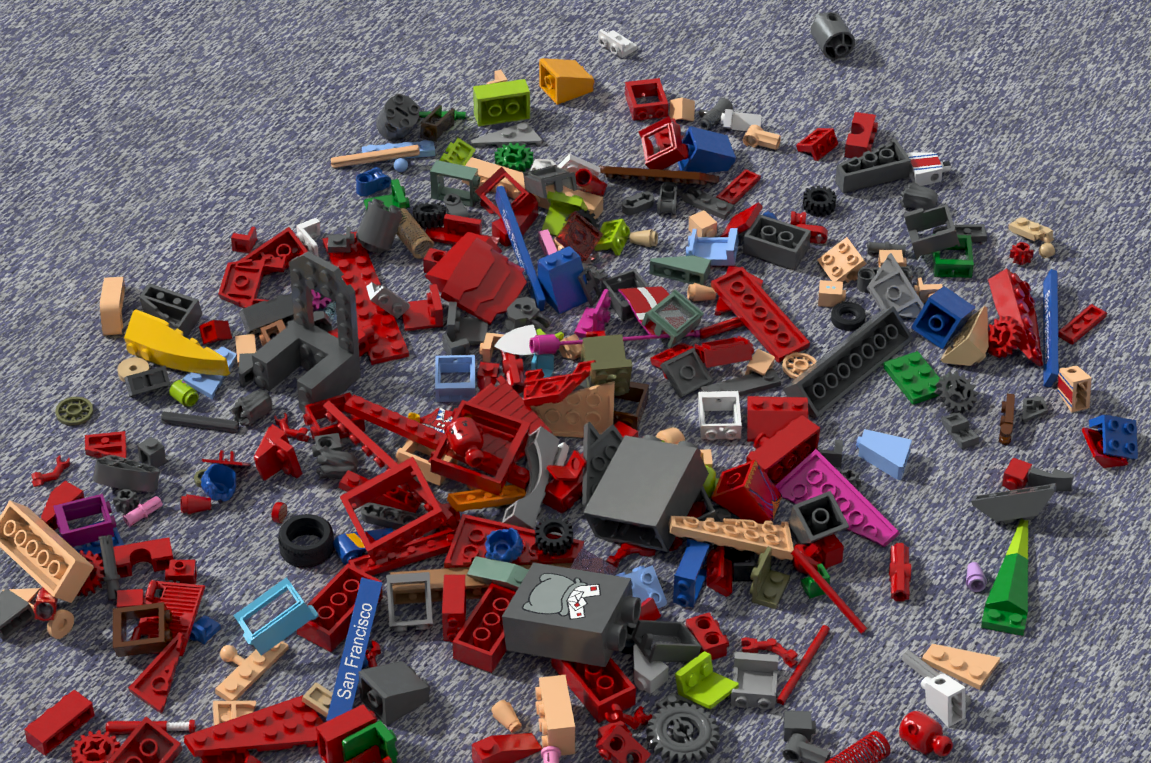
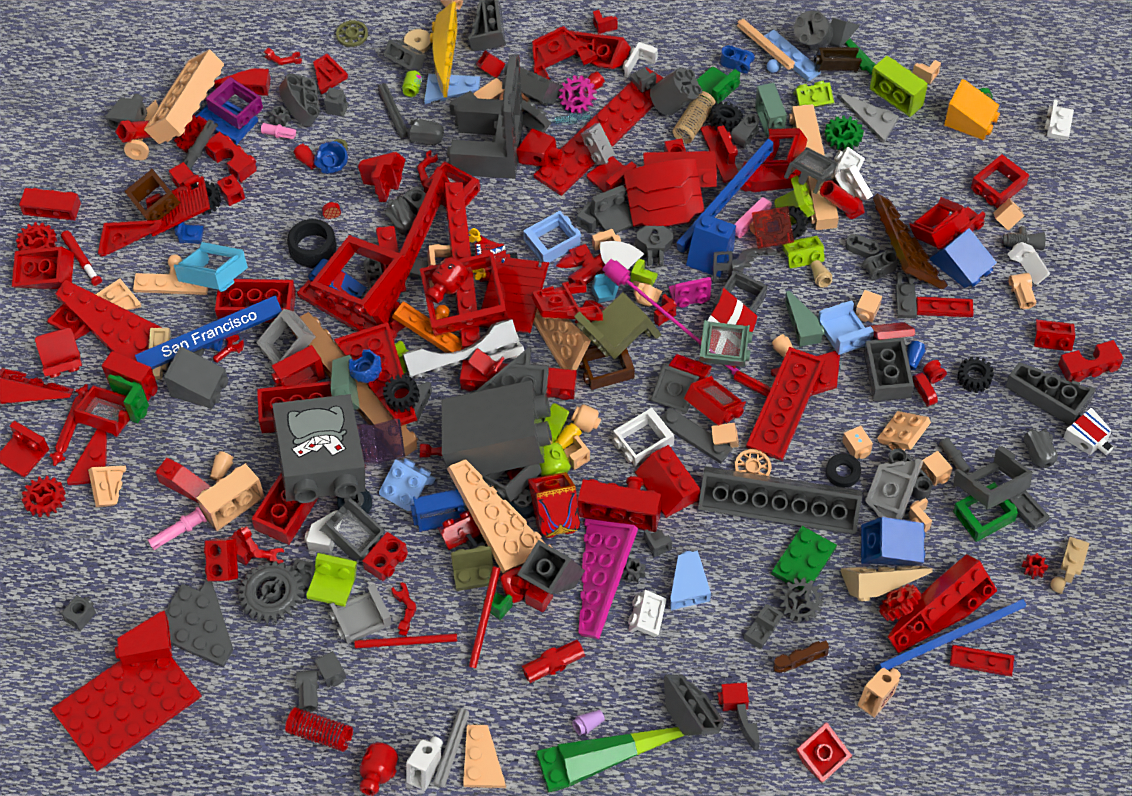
camera: 60 degrees right, 15 degrees up
red piece [202,450,251,466] -> none
red tile [639,598,661,621] -> none
dark grey piece [1022,396,1048,423] -> none
blue bracket [1089,414,1138,459] -> none
none -> white bracket [628,590,666,637]

